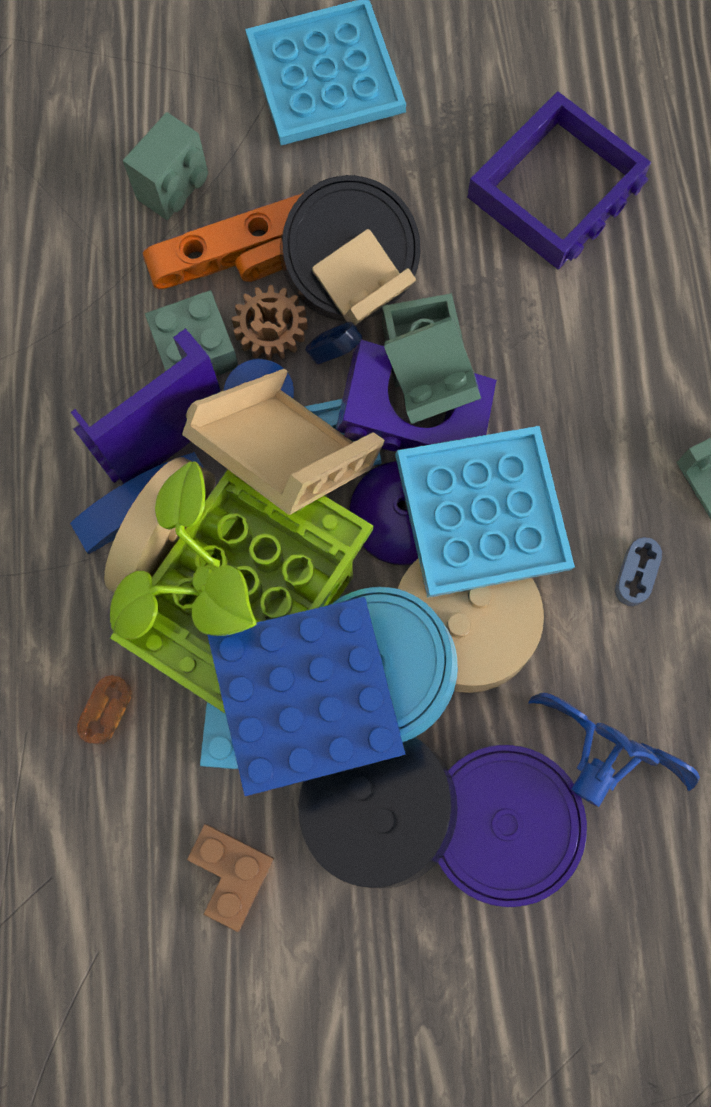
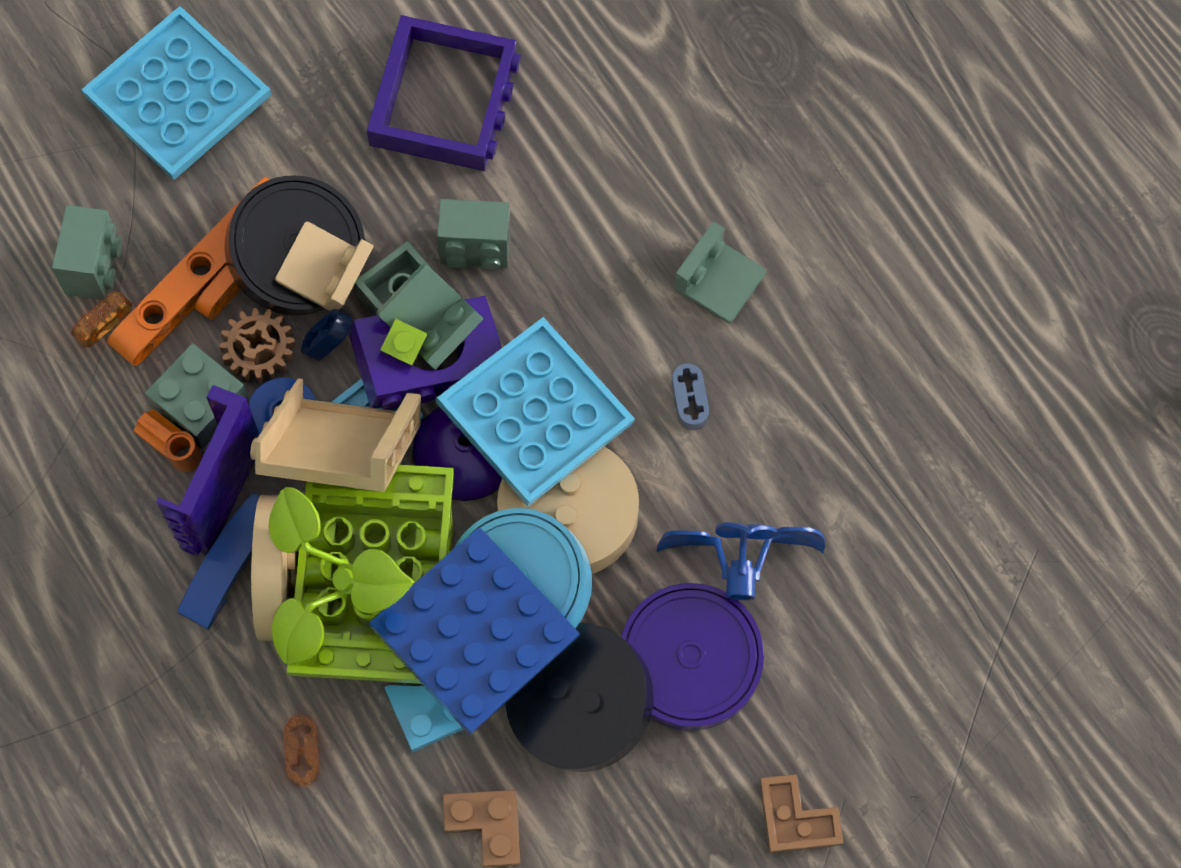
camera: 35 degrees left, 5 degrees down
none -> clear orange beam [71,291,132,347]
none -> orange piece [133,409,202,472]
none -> lime plate [380,318,427,366]
none -> sand green brick [438,199,510,270]
none -> medium nougat plate [759,774,844,853]

